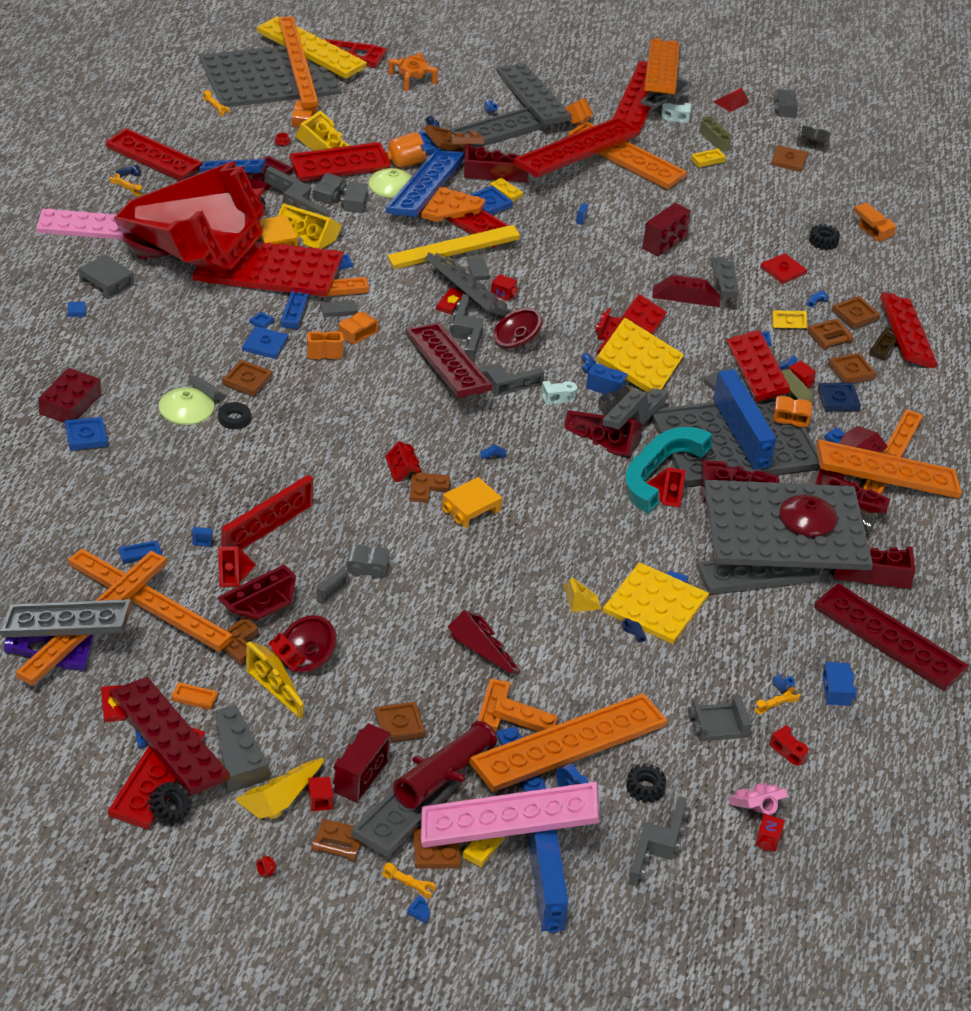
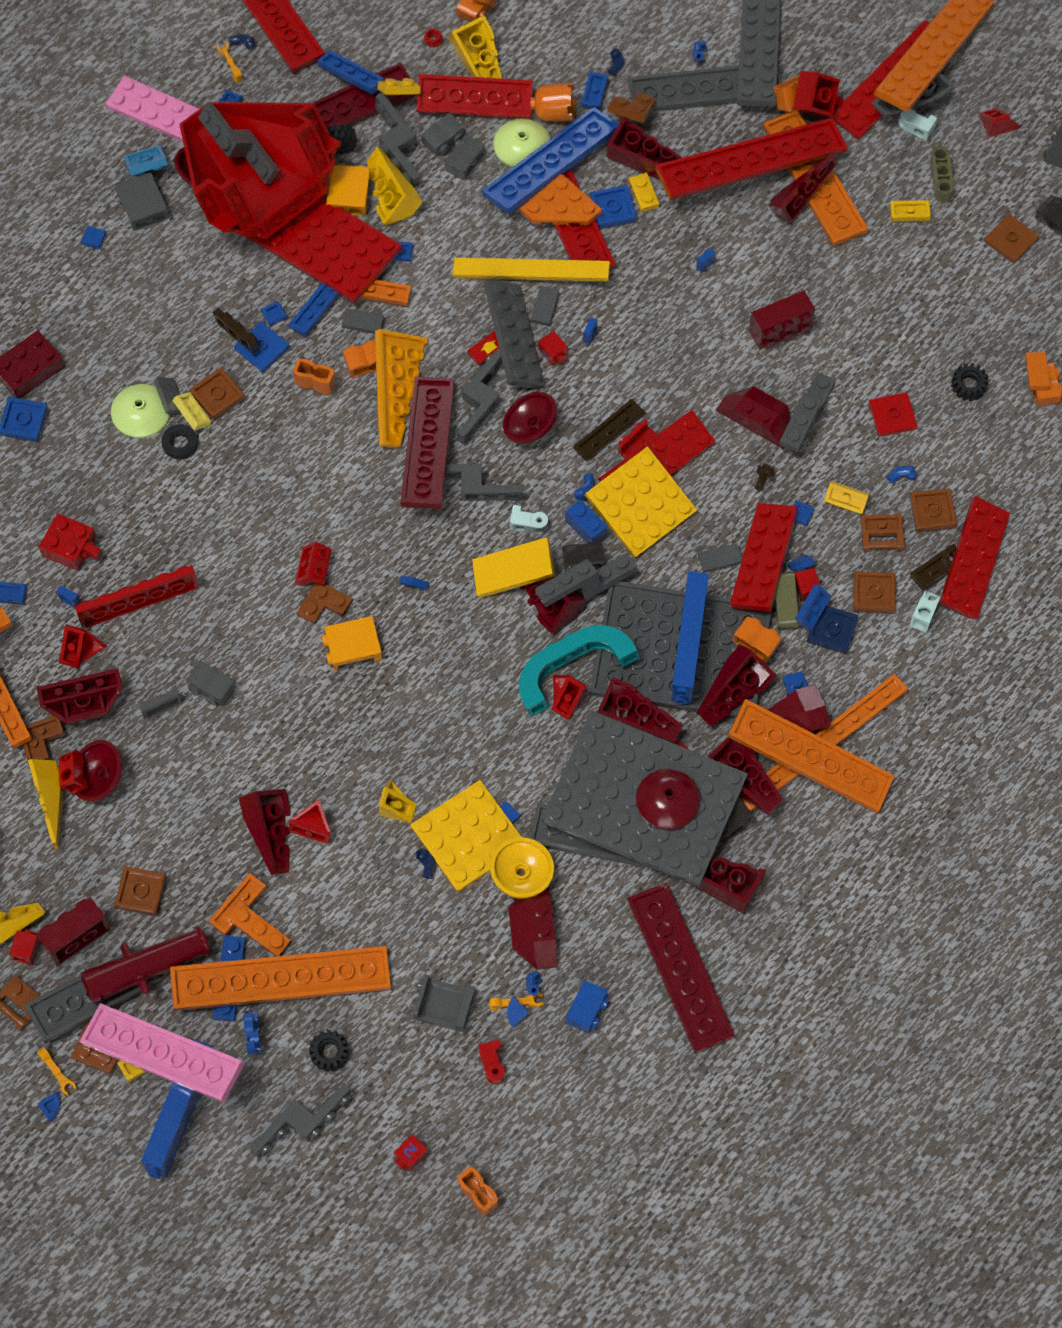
camera: 30 degrees right, 25 degrees up
dark orange plate [424,125,464,152] -> none
bright pink plate [728,783,788,815] -> none
none -> red hinge [38,513,102,570]
none -> dark azure plate [123,145,168,176]
none -> light yellow plate [172,392,212,431]
none -> dark grey bracket [198,103,279,184]
none -> dark brown plate [212,308,259,355]
none -> red slope [288,799,331,844]
none -> light orange wing [375,329,428,448]
none -> yellow plate [377,78,421,95]
none -> orange brick [457,1167,498,1216]
none -> yellow tile [472,537,555,598]
none -> yellow dish [490,837,554,899]
none -> blue tile [507,996,529,1027]
none -> dark red wedge [508,886,558,970]
none -> dark brown tile [573,399,645,462]
none -> blue tile [583,317,597,344]
none -> dark red wedge [697,644,777,726]
none -> dark brown plate [755,463,776,491]
none -> dark red wedge [769,154,838,225]
none -> red hinge [793,71,844,118]
none -> blue plate [795,584,831,631]
none -> light aqua leg [909,591,940,633]

